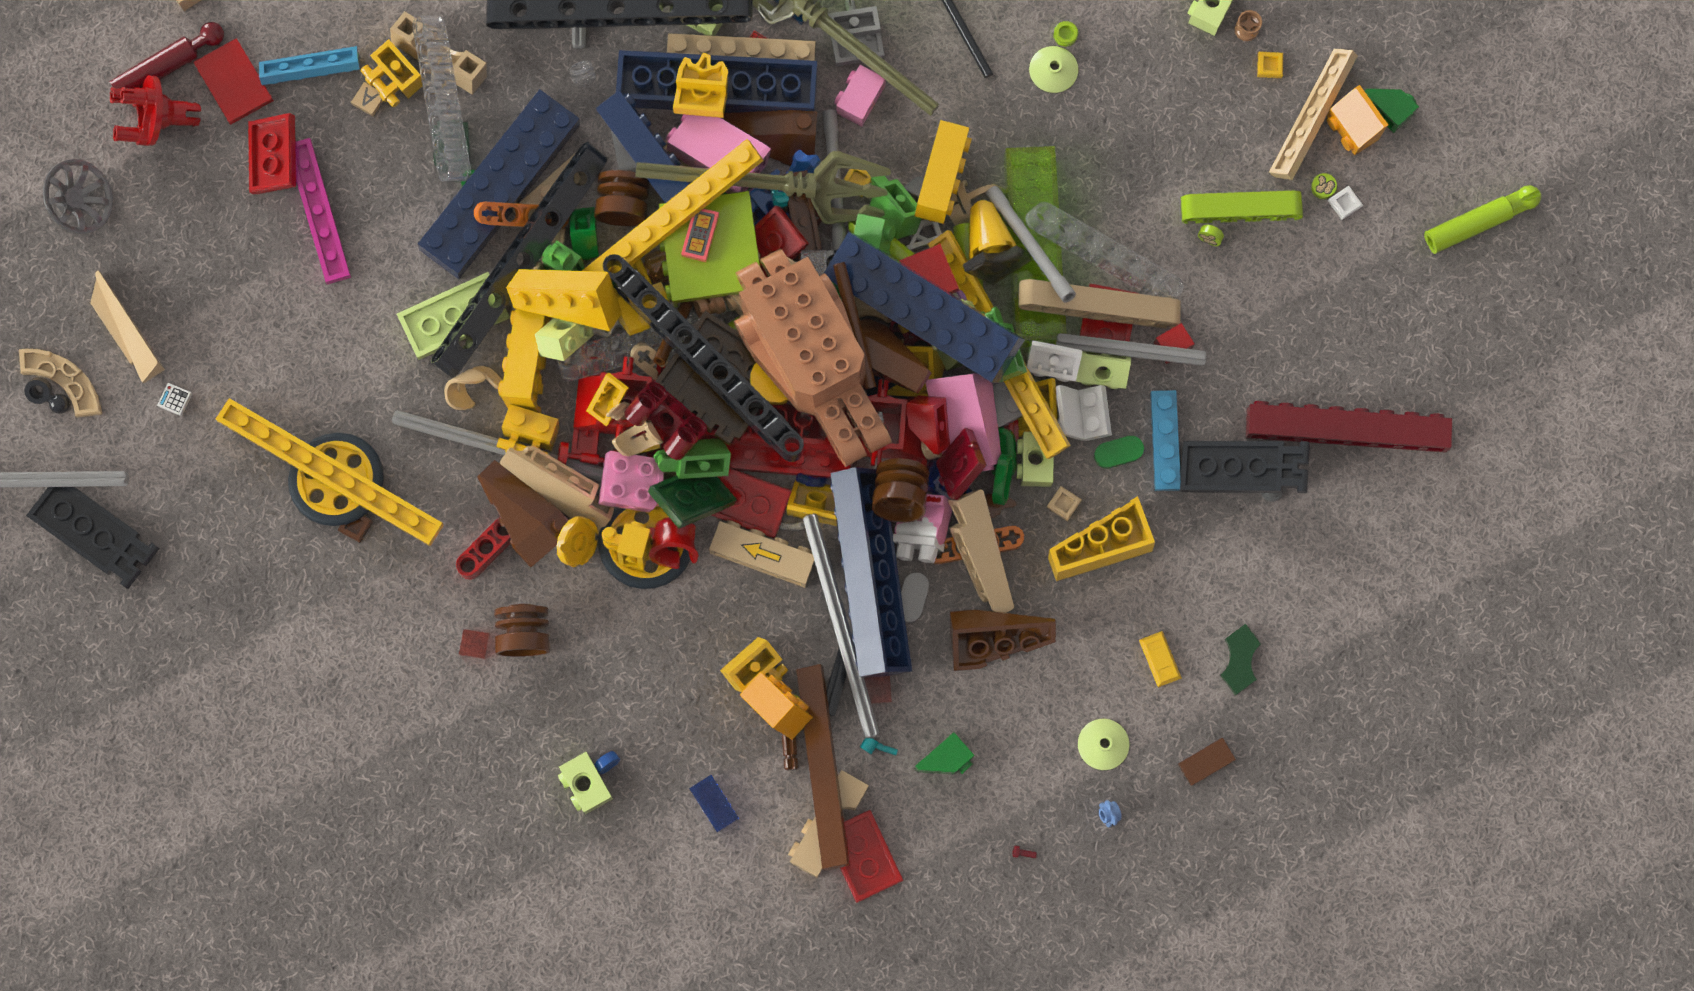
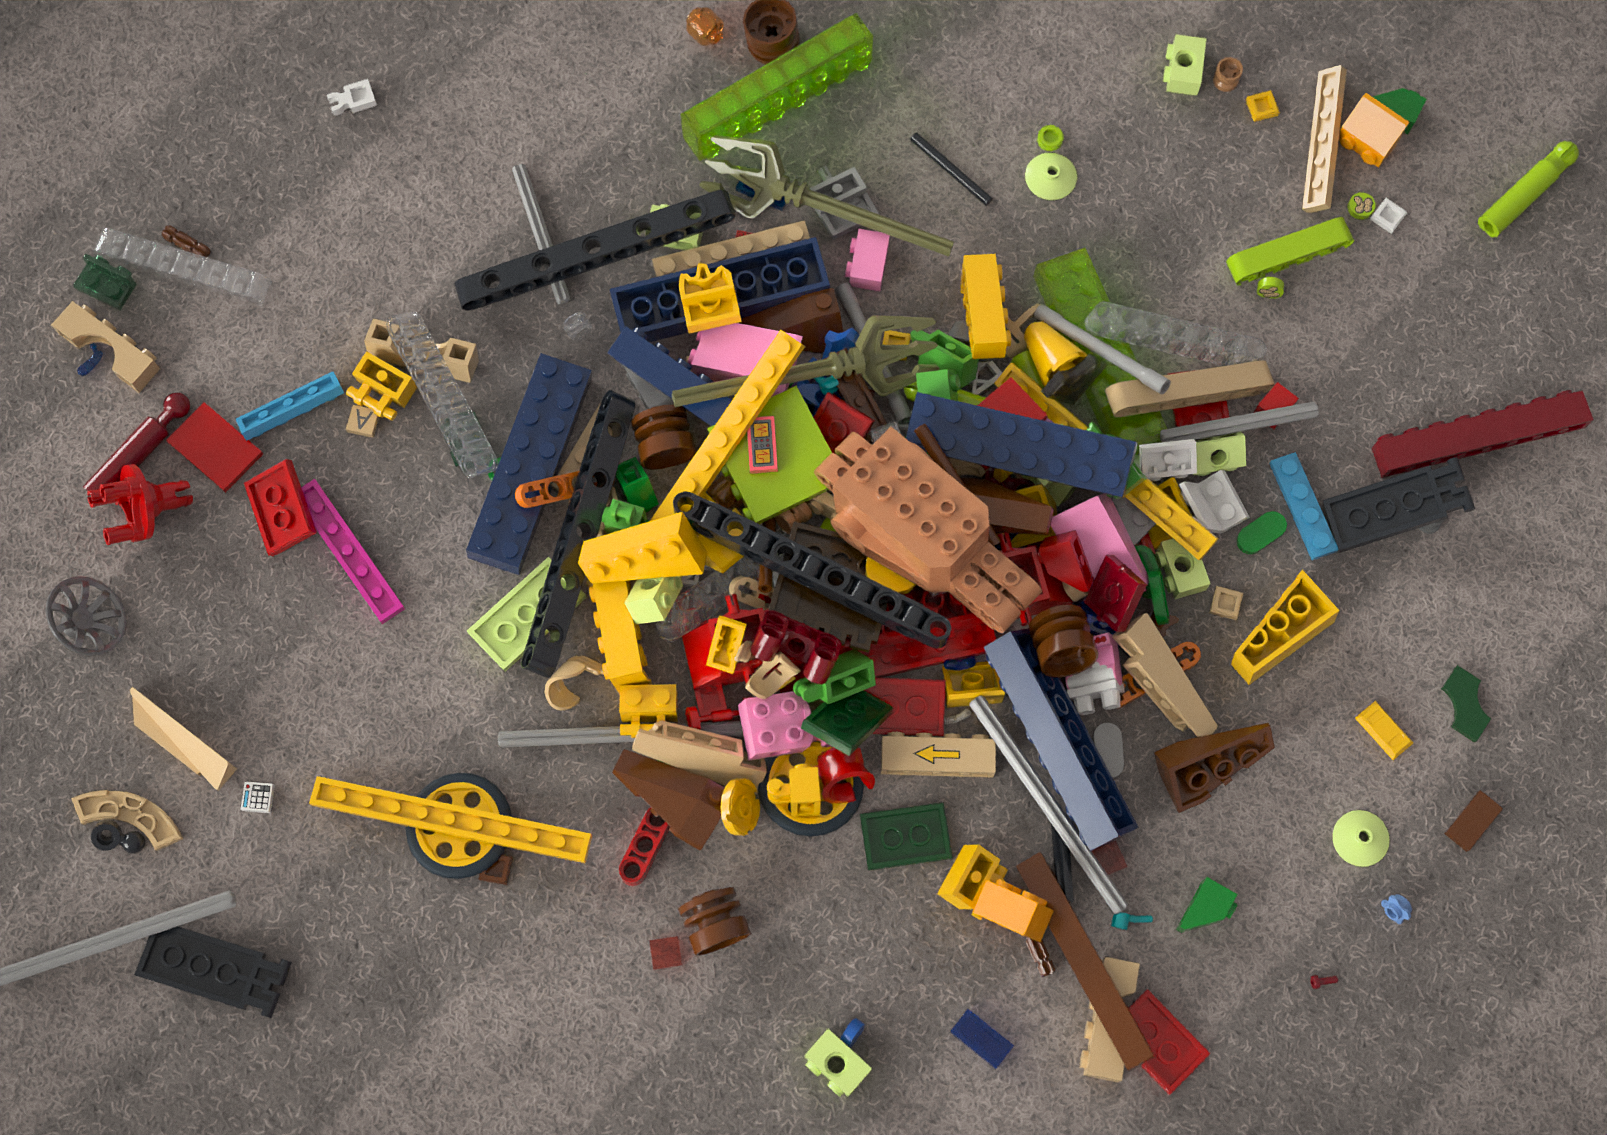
camera: 15 degrees left, 5 degrees down
none -> dark green tile [860,802,953,871]

